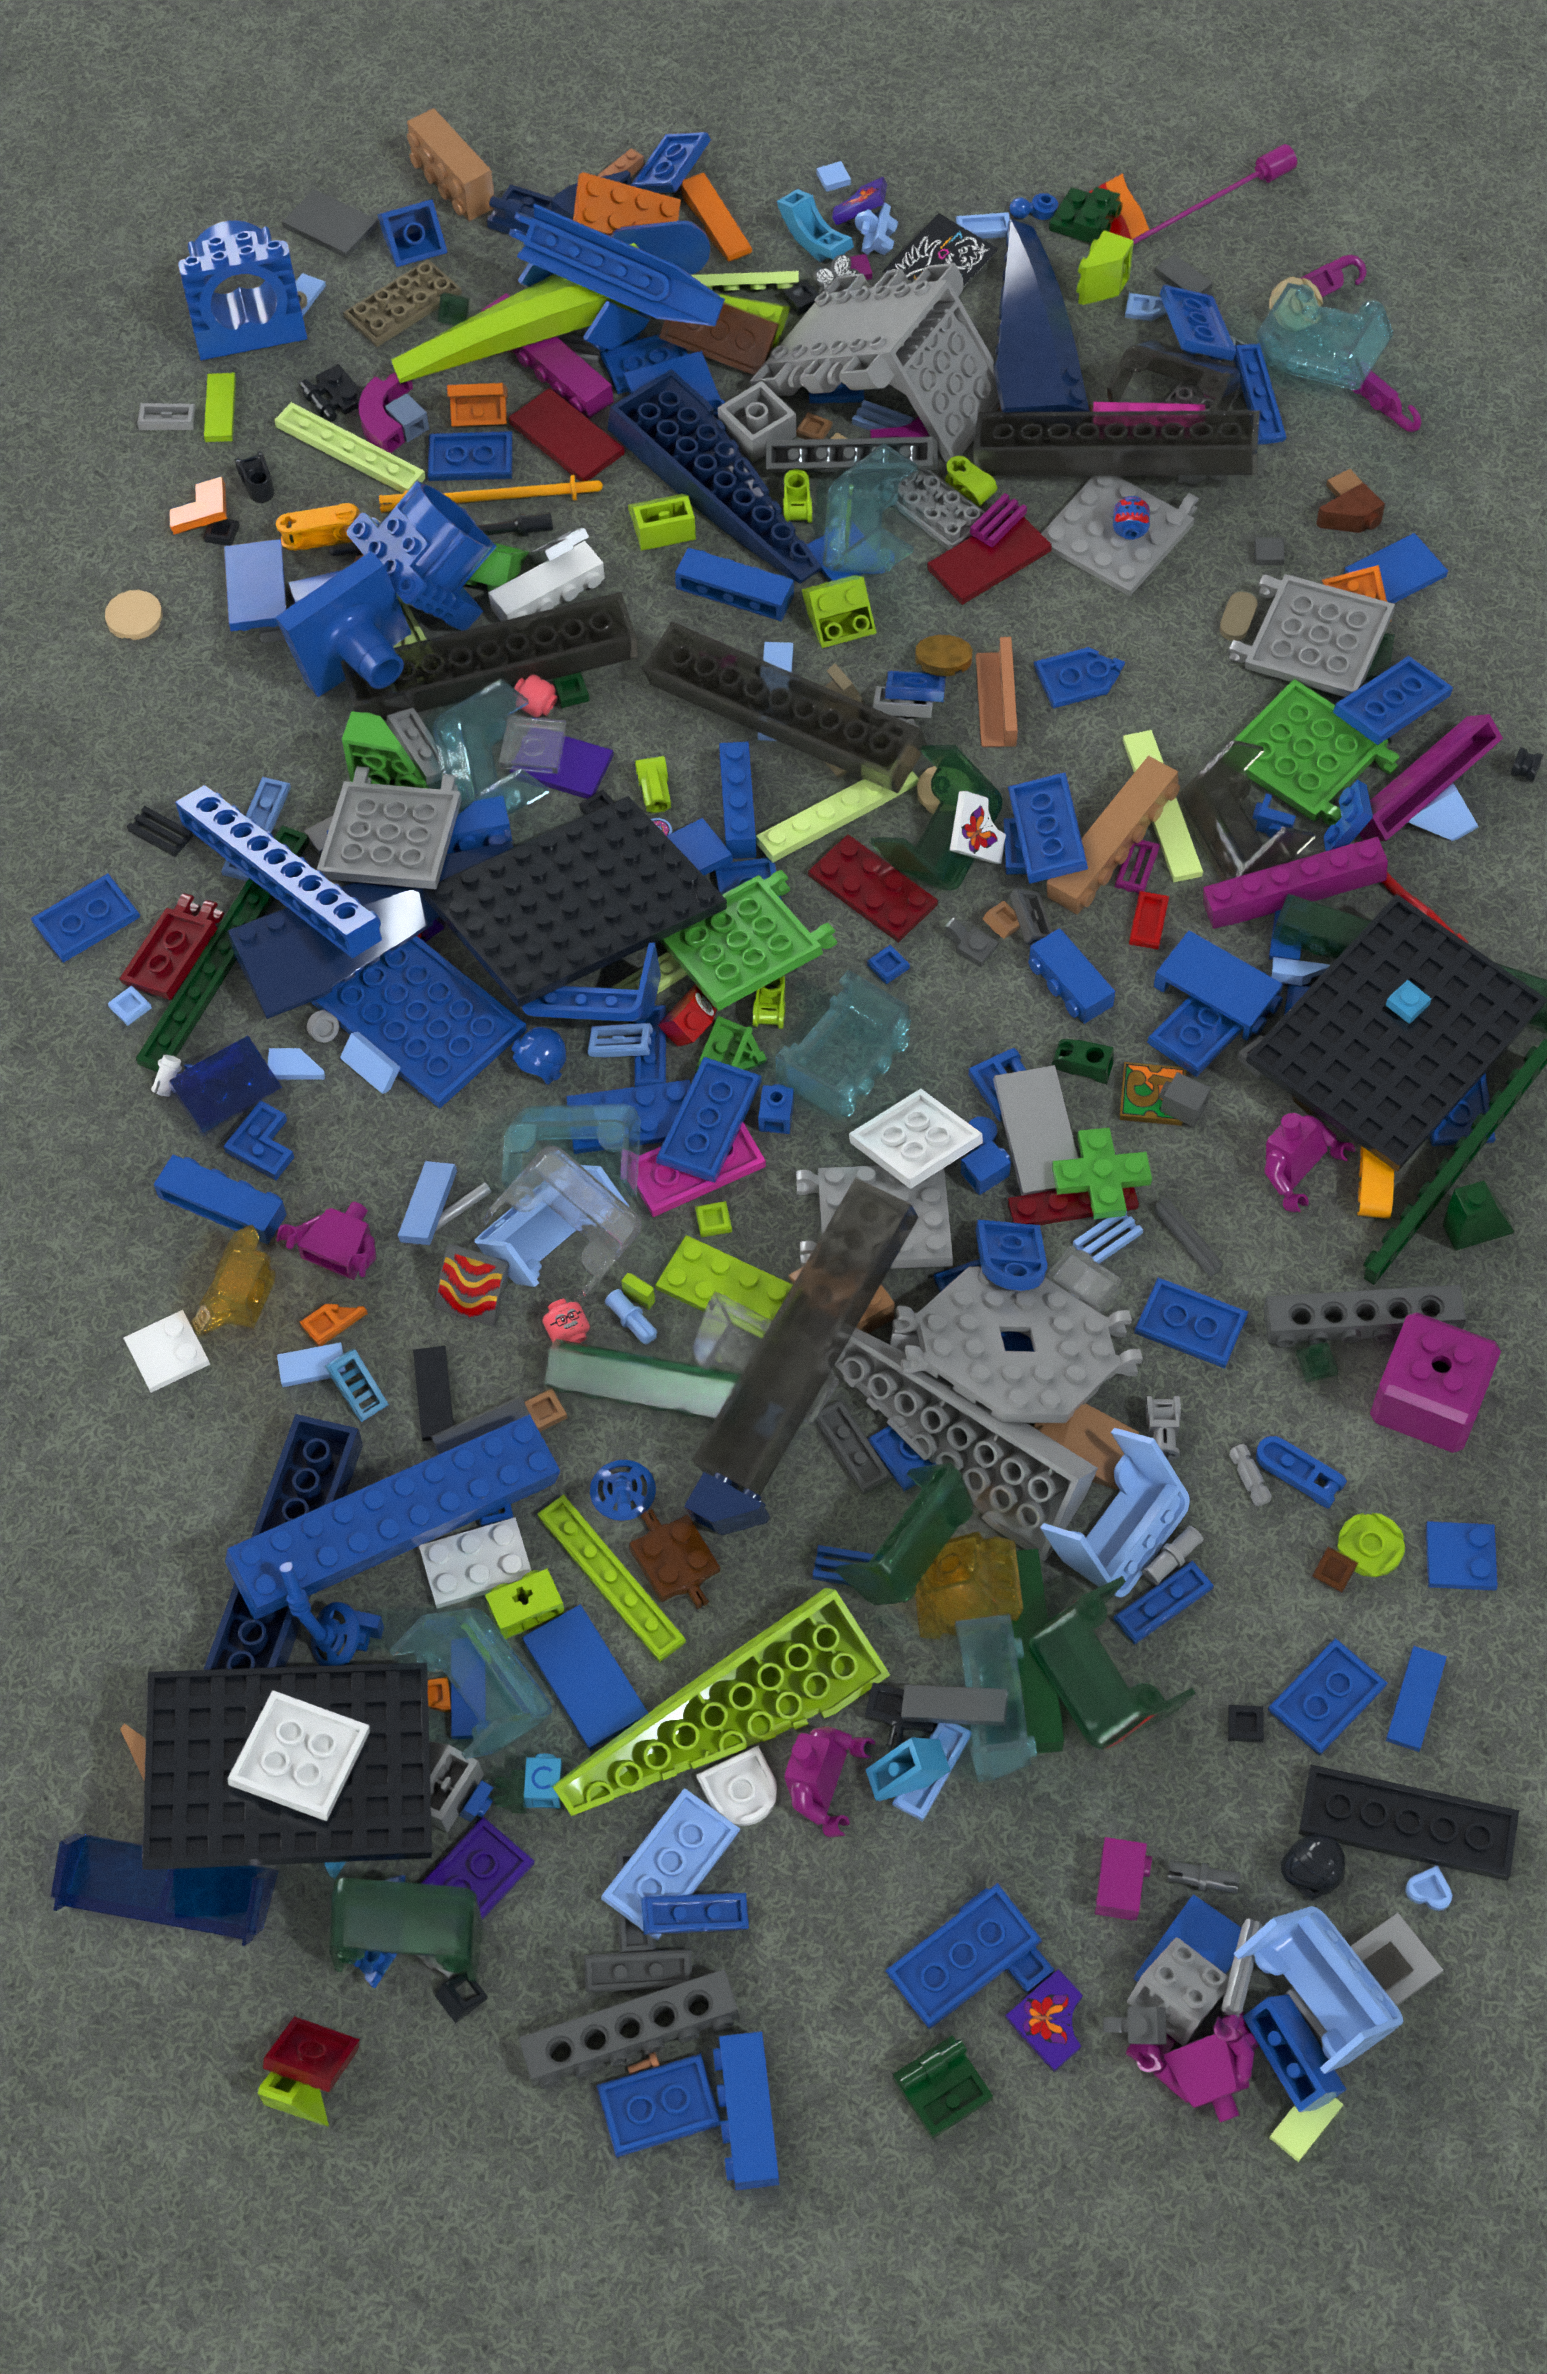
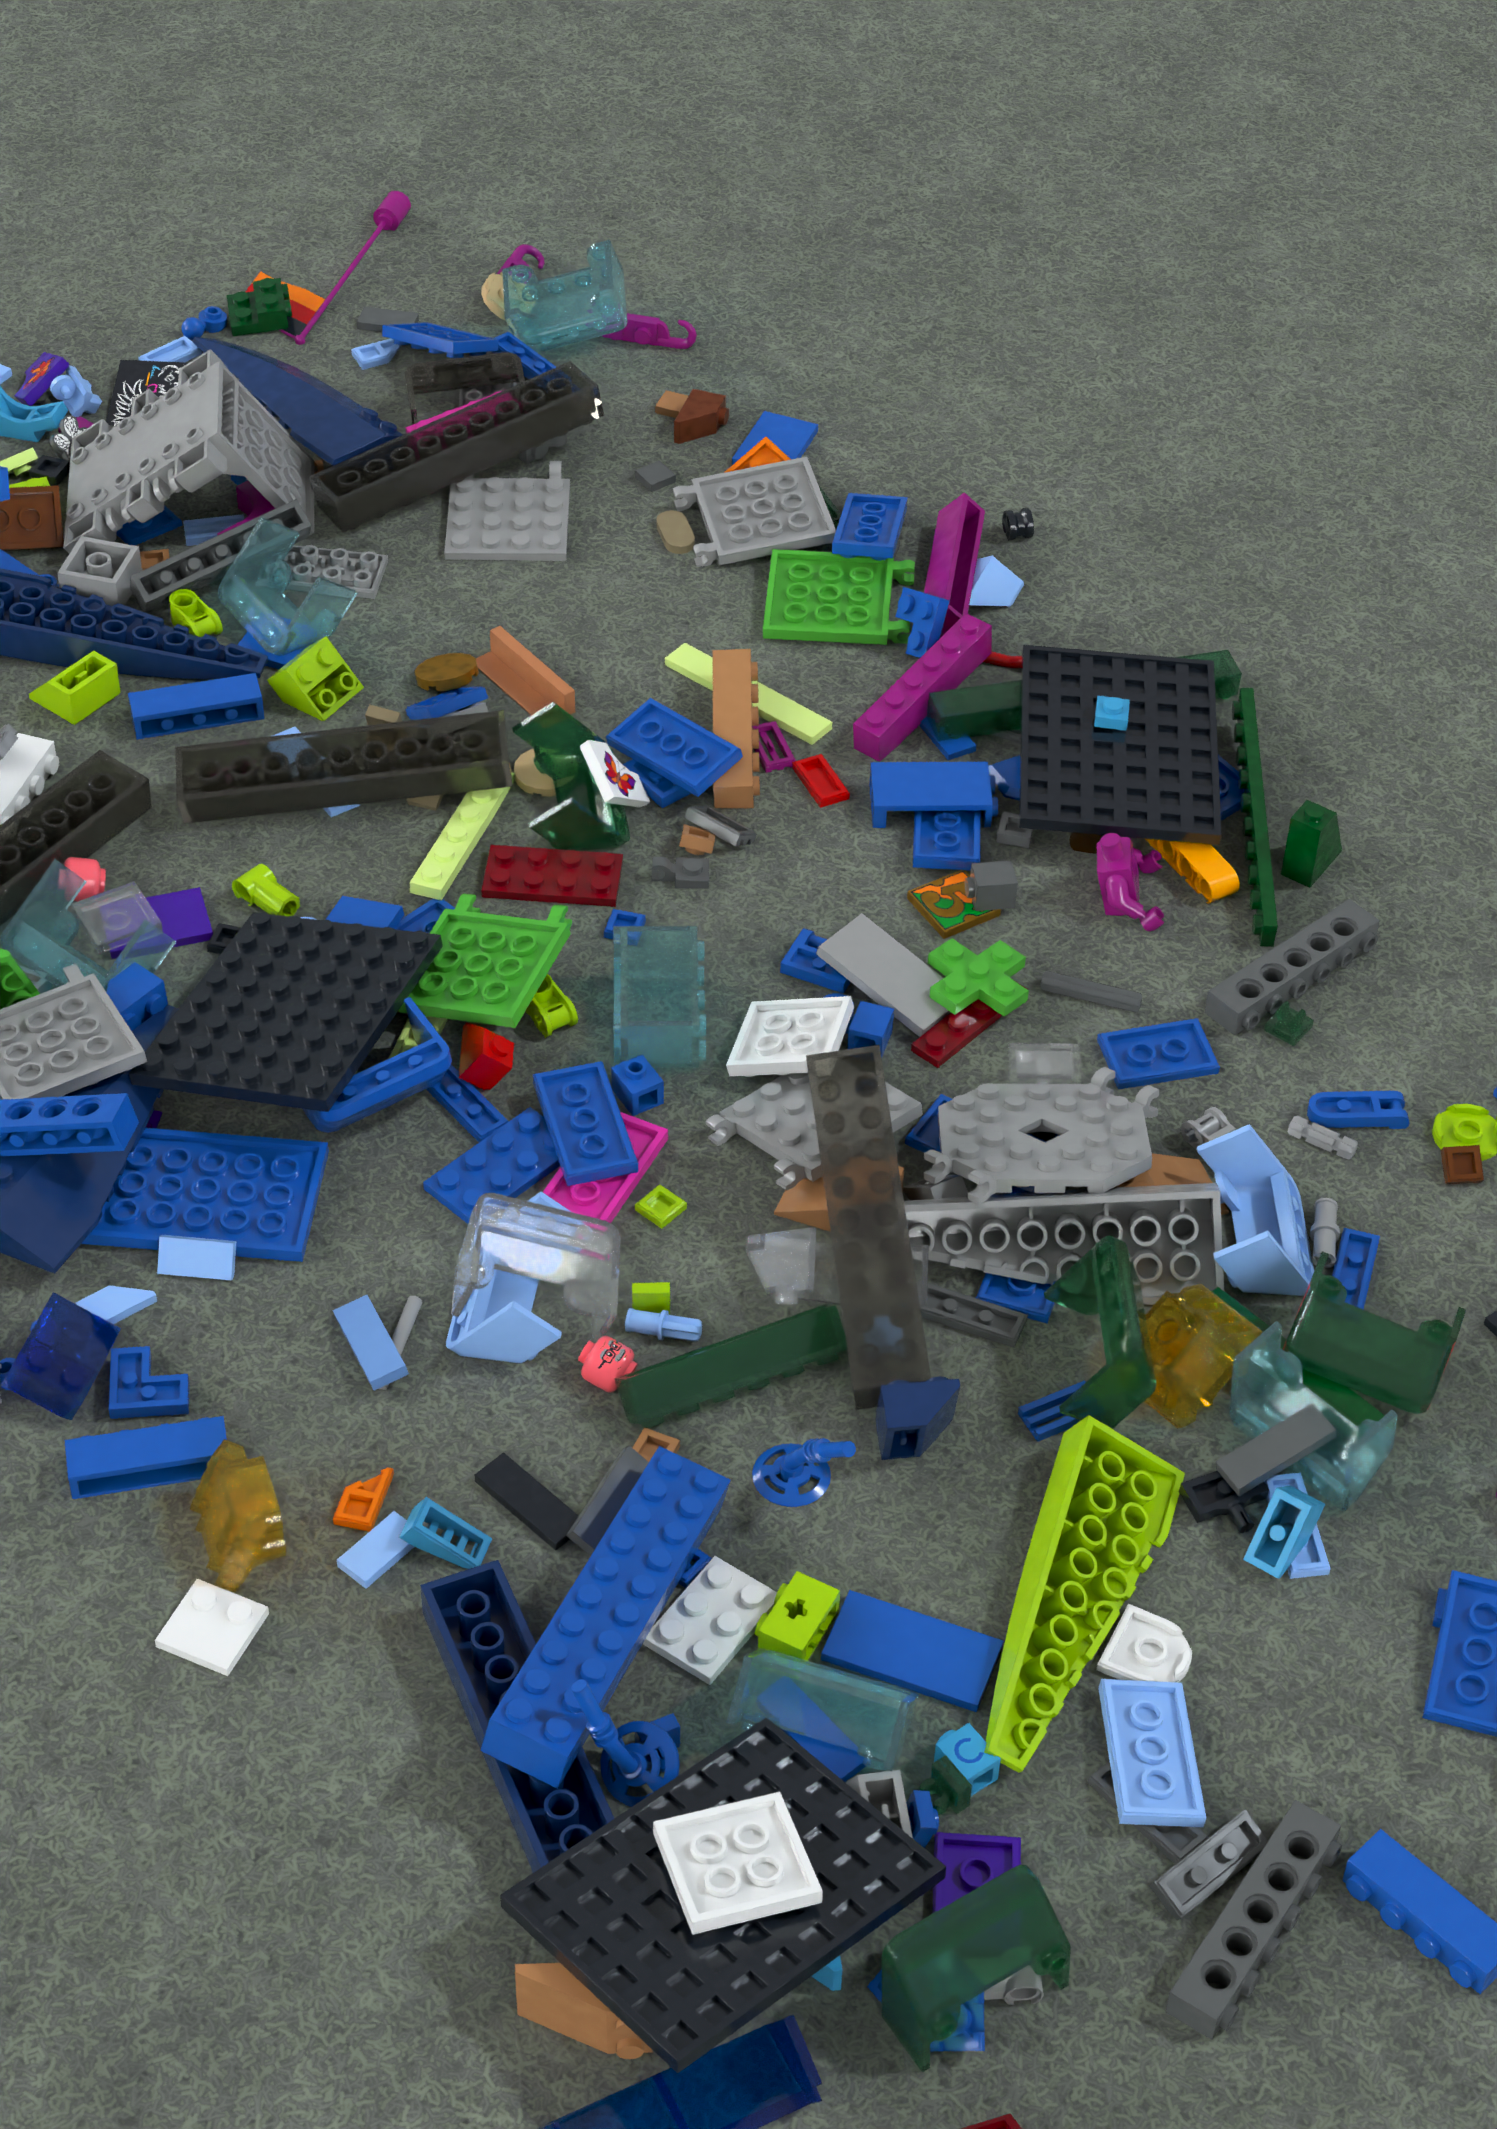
camera: 40 degrees left, 15 degrees down
magenta torso [276,1202,376,1280] -> none
light grey tile [307,1010,339,1043] -> none
slope [434,1244,509,1327] -> none
black slope [435,1971,488,2024] -> none
clear light blue windscreen [501,1104,641,1198] -> none
blue cap [512,1027,566,1085] -> none
lime tile [537,1494,686,1663] -> none
dark green plate [553,672,589,708] -> none
light blue tile [588,1023,653,1057] -> none
blue tile [597,2054,721,2158] -> none
nougat piece [627,2051,660,2075] -> none
reddish brown plate [629,1509,721,1609] -> none
blue tile [641,1893,749,1935] -> none
lime plate [655,1235,799,1343] -> none
bright green slope [695,1016,767,1071] -> none
blue brick [719,742,756,859] -> none
magenta torso [784,1726,875,1837] -> none
dark red tile [927,512,1052,605] -> none
lime piece [945,456,998,507] -> none
magenta tile [970,493,1027,547] -> none
blue tile [975,1219,1047,1291] -> none
blue brick [1028,928,1115,1024] -> none
blue tile [1034,647,1125,709] -> none
dark green leg [1052,1039,1114,1085] -> none
light blue tile [1073,1211,1143,1268] -> none
lime slope [1076,230,1134,305] -> none
blue head [1113,496,1150,540] -> none
clear smoke windscreen [1178,740,1316,881] -> none
blue bracket [1252,793,1296,841] -> none
light blue tile [1271,957,1330,986] -> none
magenta plate [1370,1312,1501,1453] -> none

